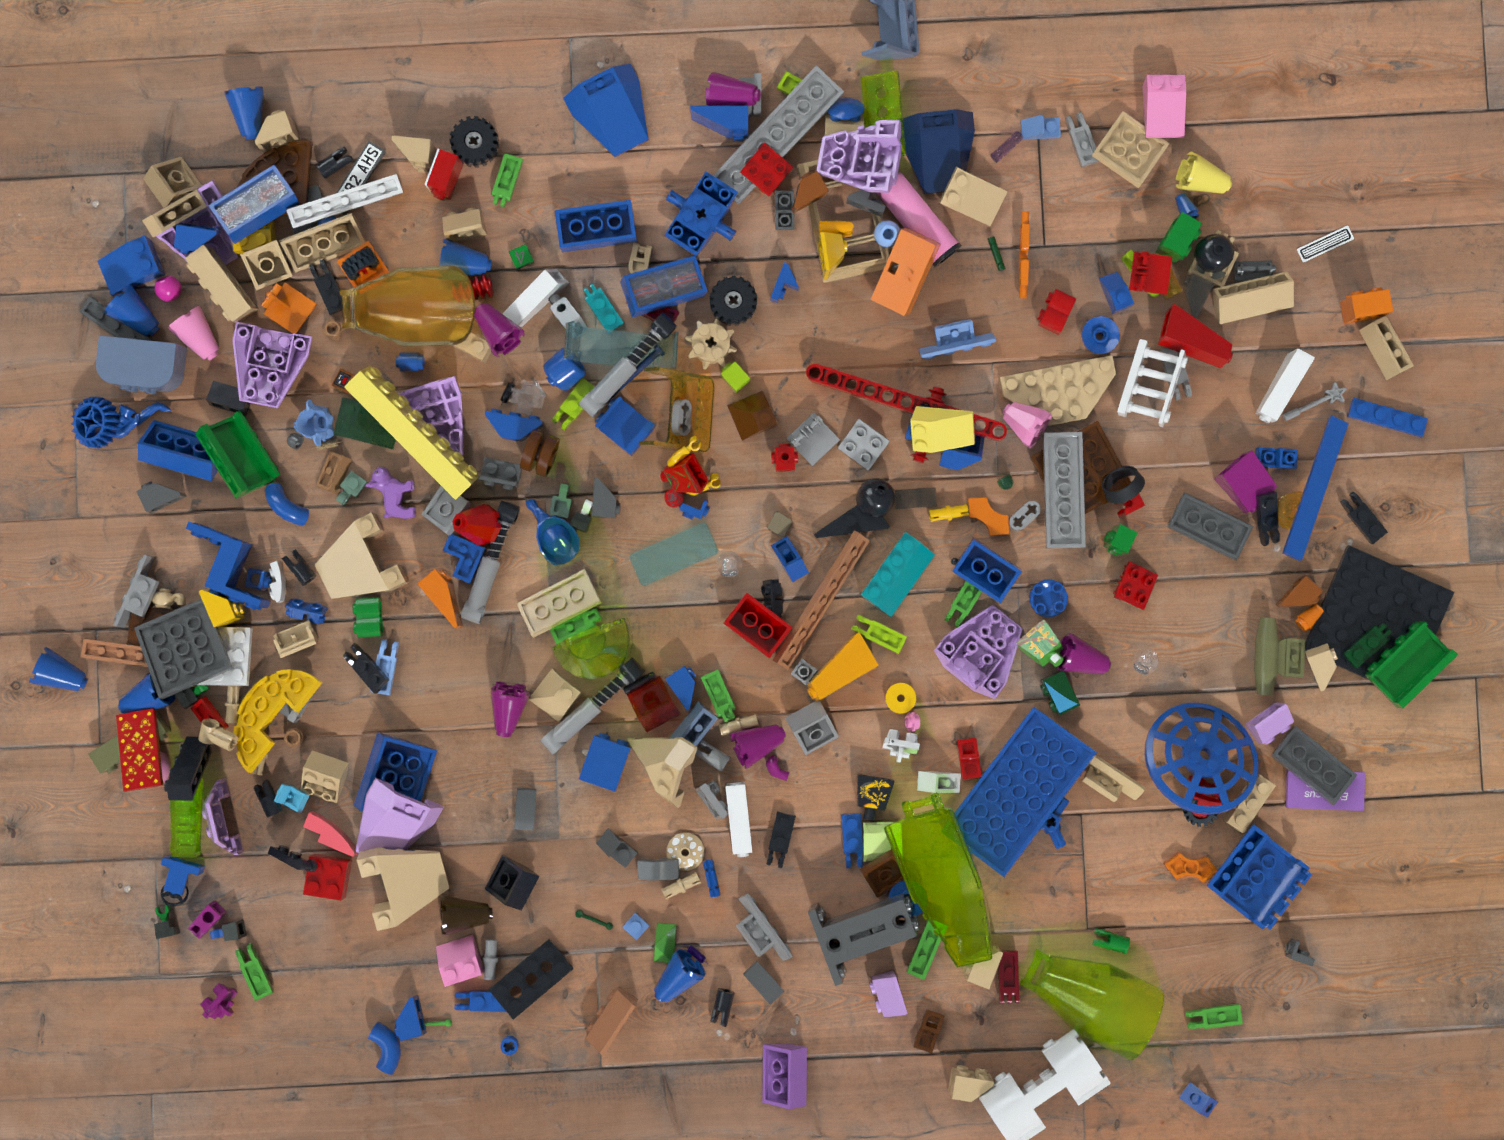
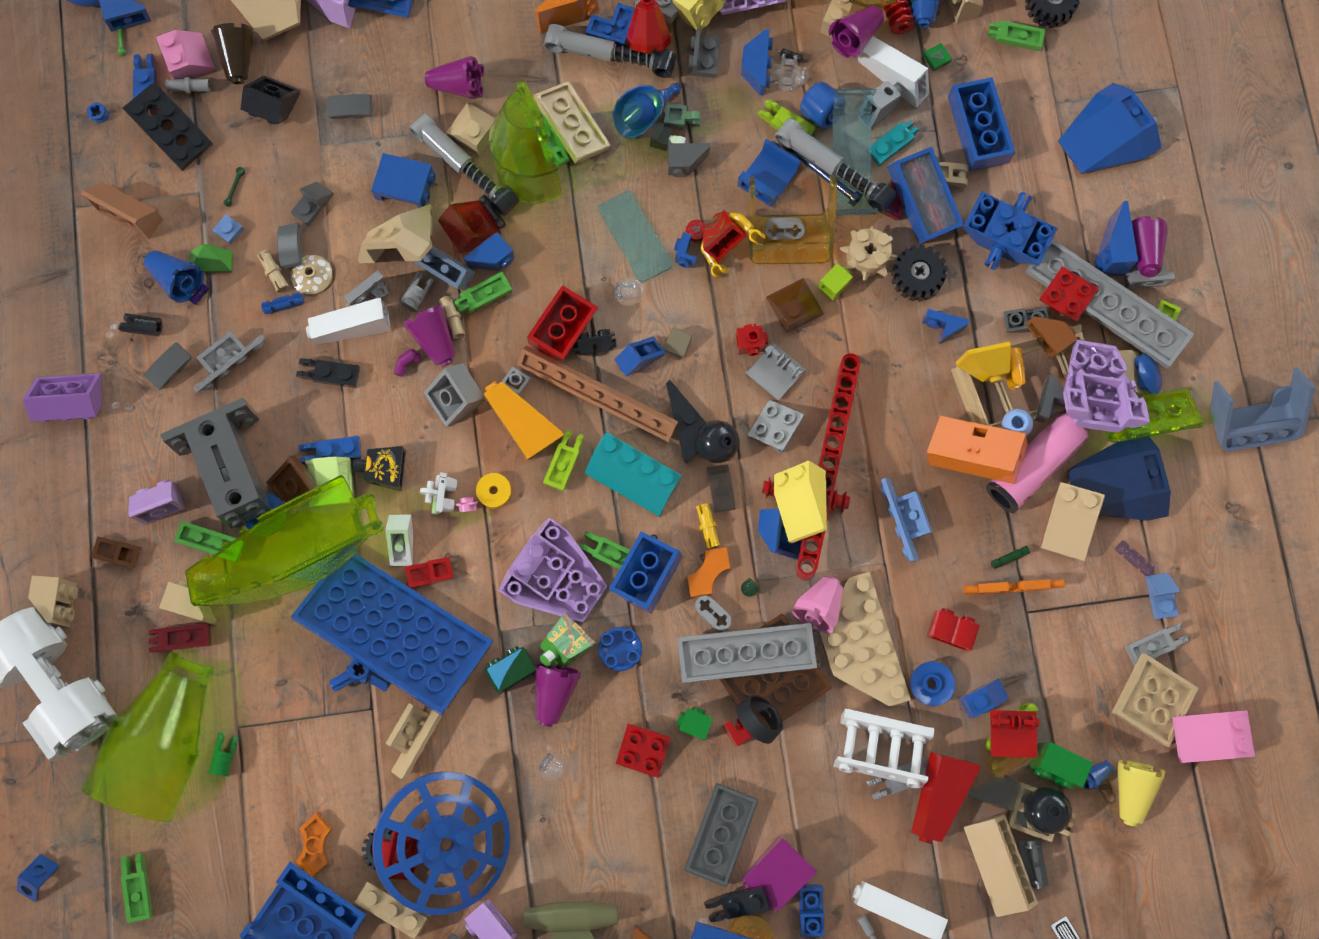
camera: 85 degrees right, 10 degrees down
reddish brown wheel [520,429,560,477] -> none

